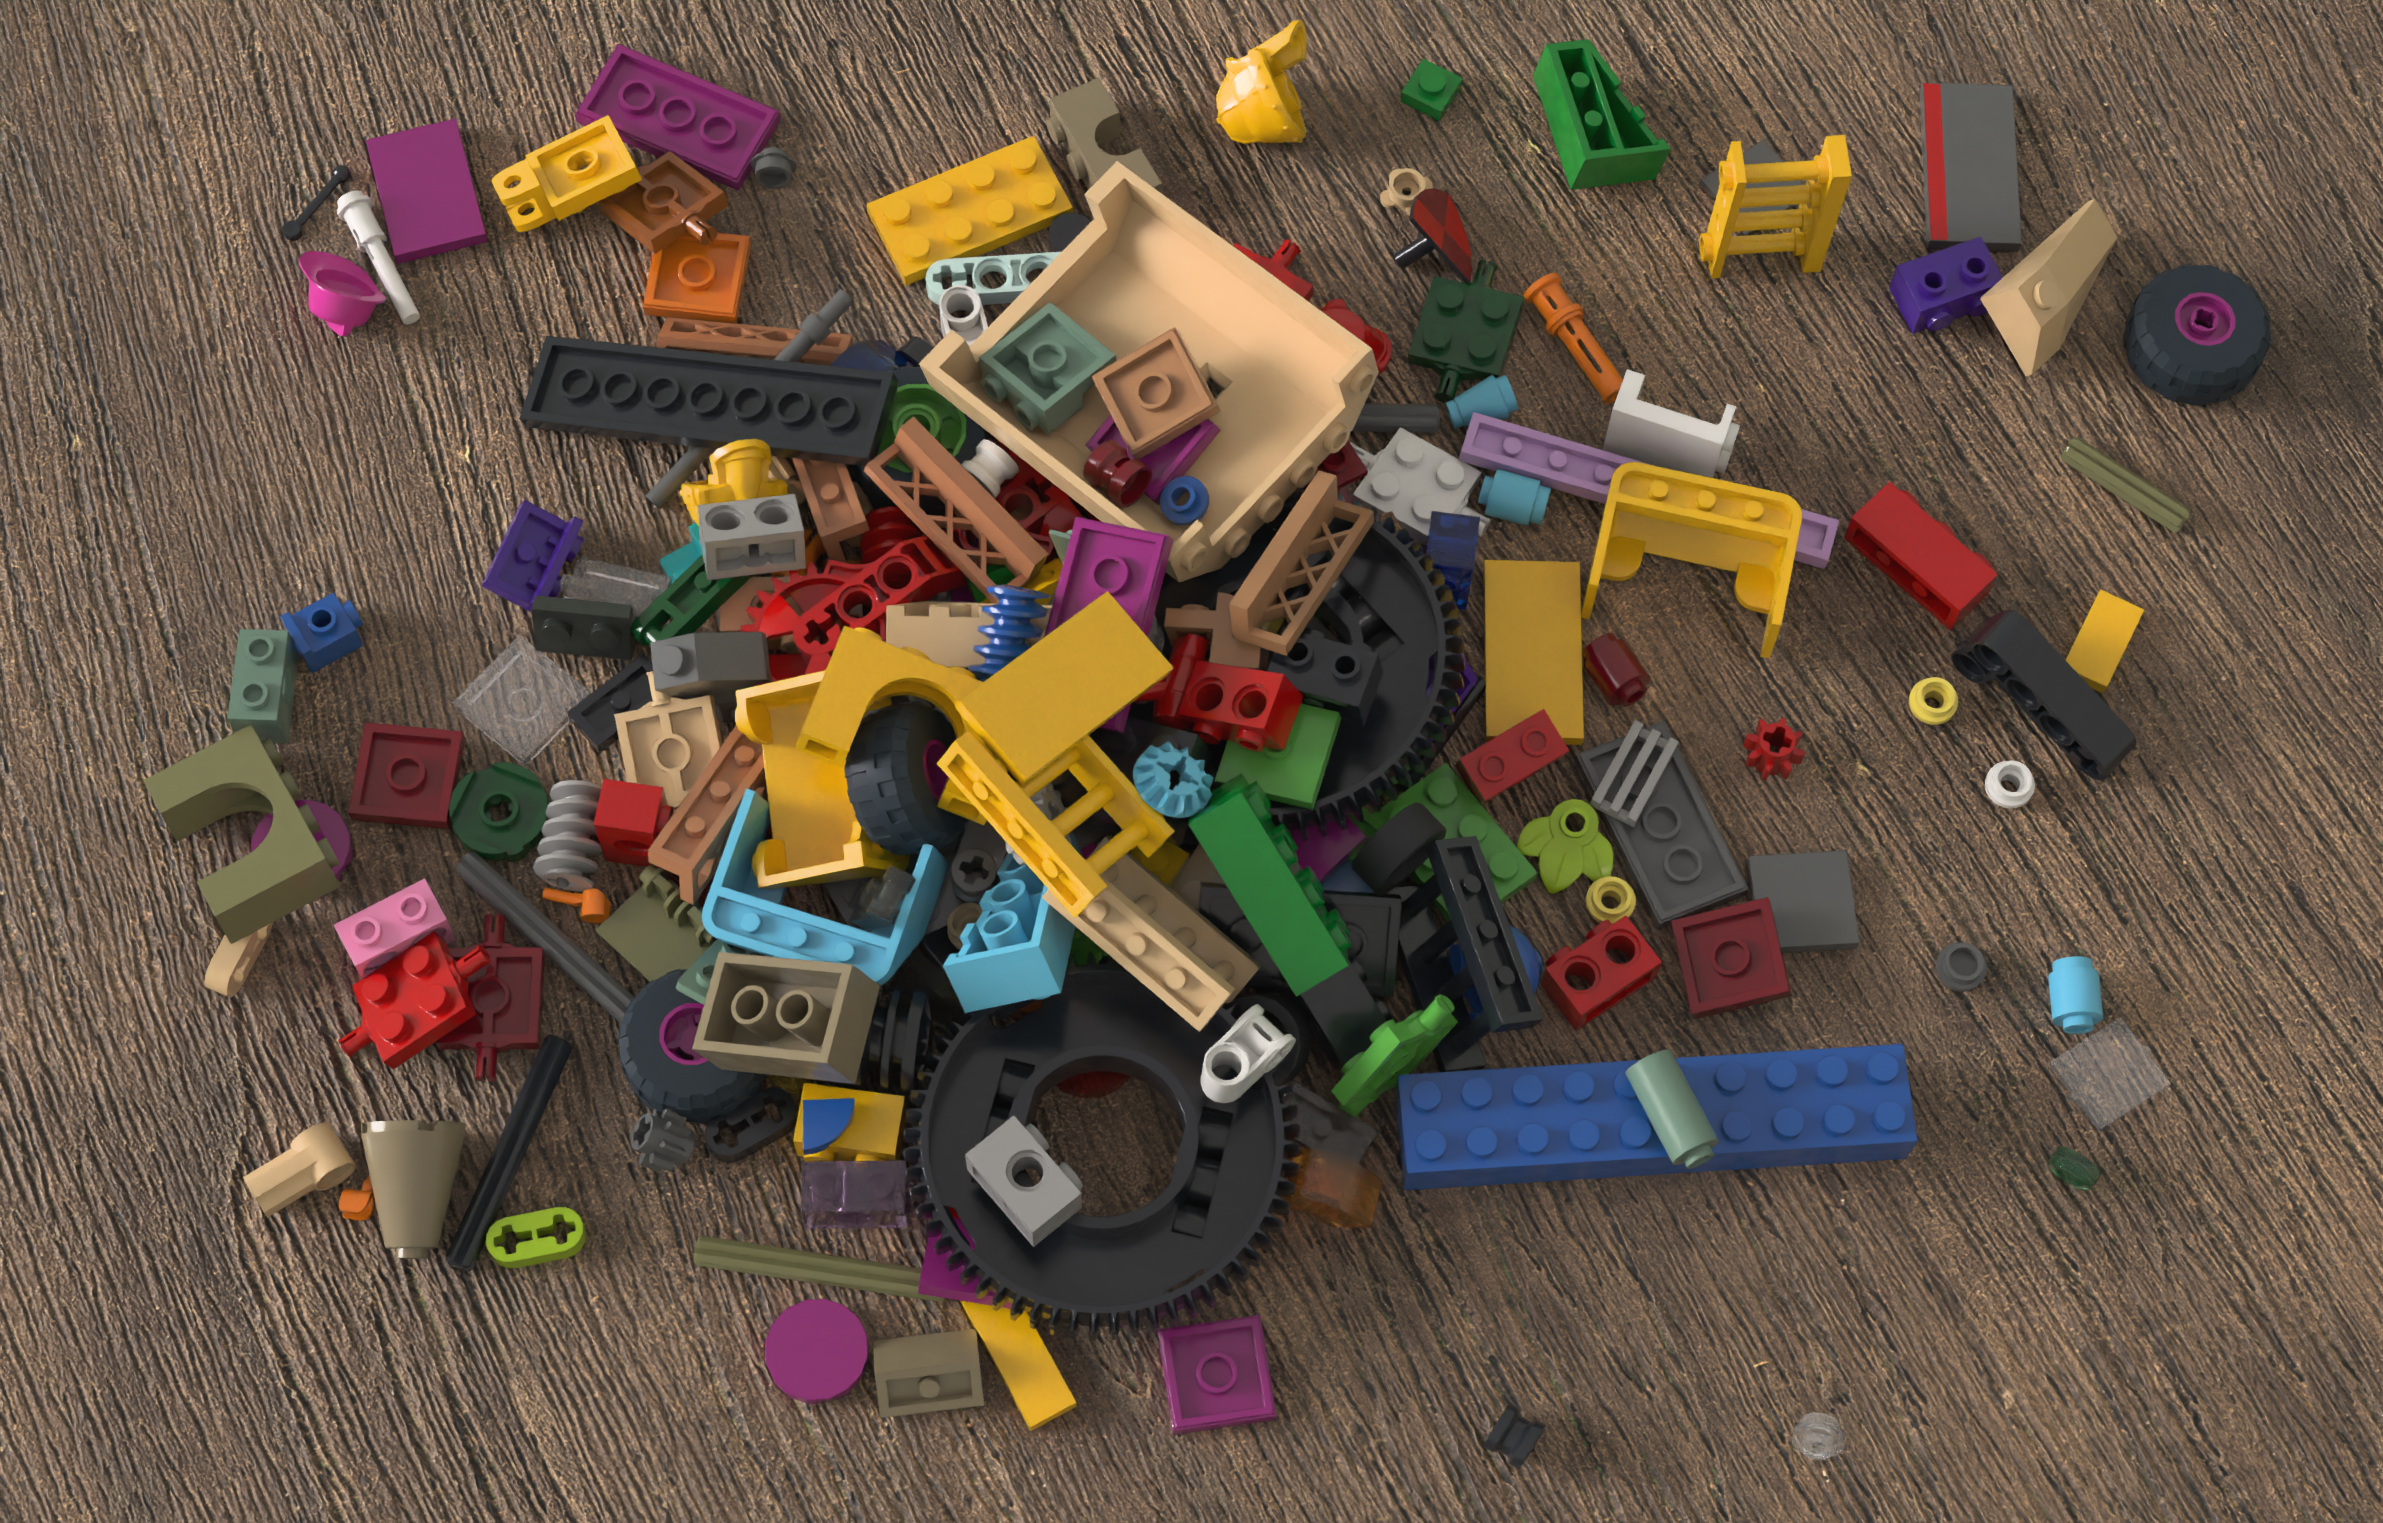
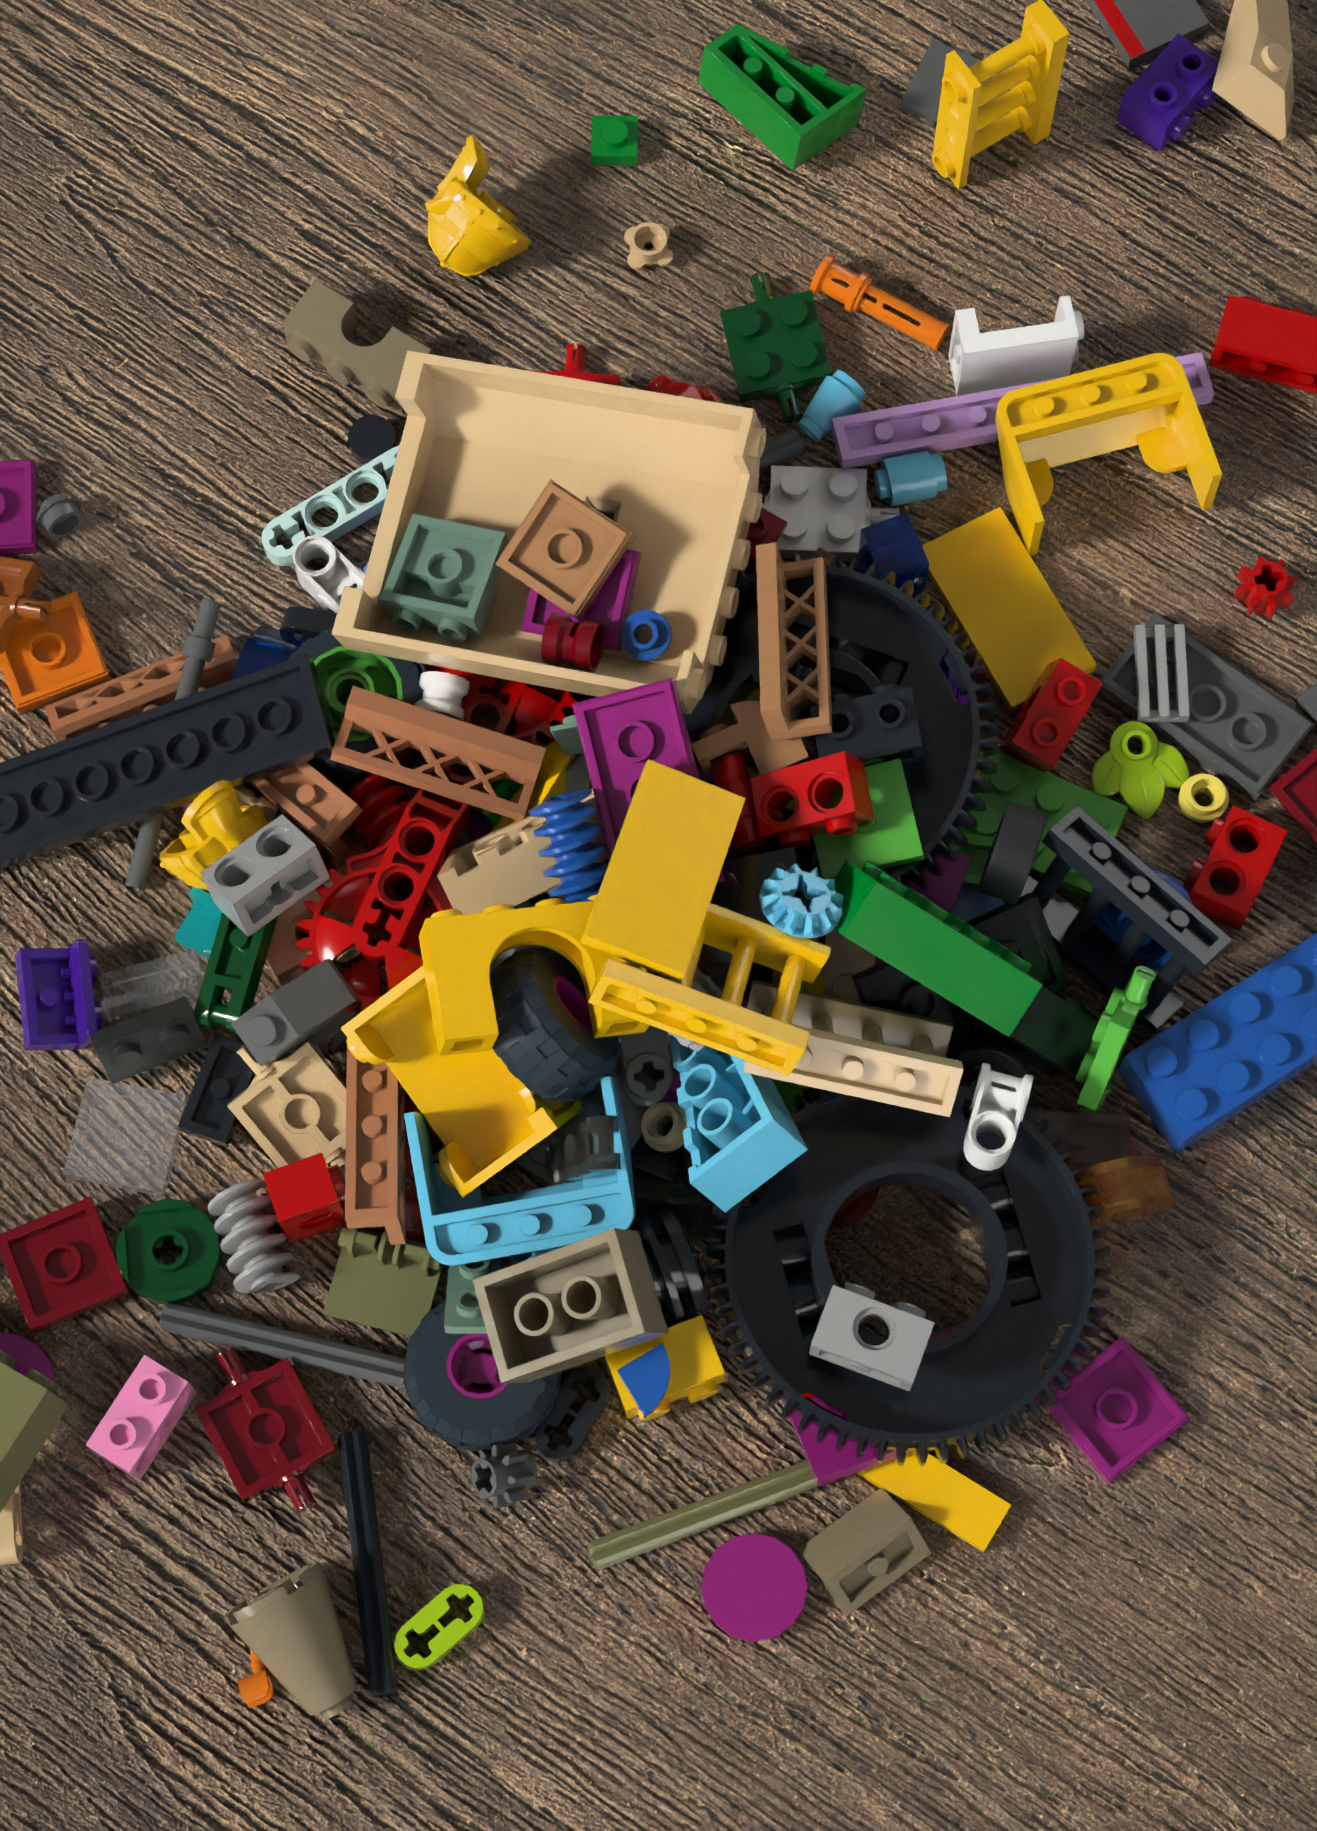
camera: 25 degrees left, 5 degrees up
tan piece [243,1122,356,1217] -> none
red plate [338,931,492,1070] -> none
orange hand [542,887,611,924] -> none
clear purple brick [801,1161,908,1229] -> none
yellow plate [867,136,1073,286] -> none
shield [1394,188,1472,284] -> none
dark red brick [1582,633,1650,707] -> none

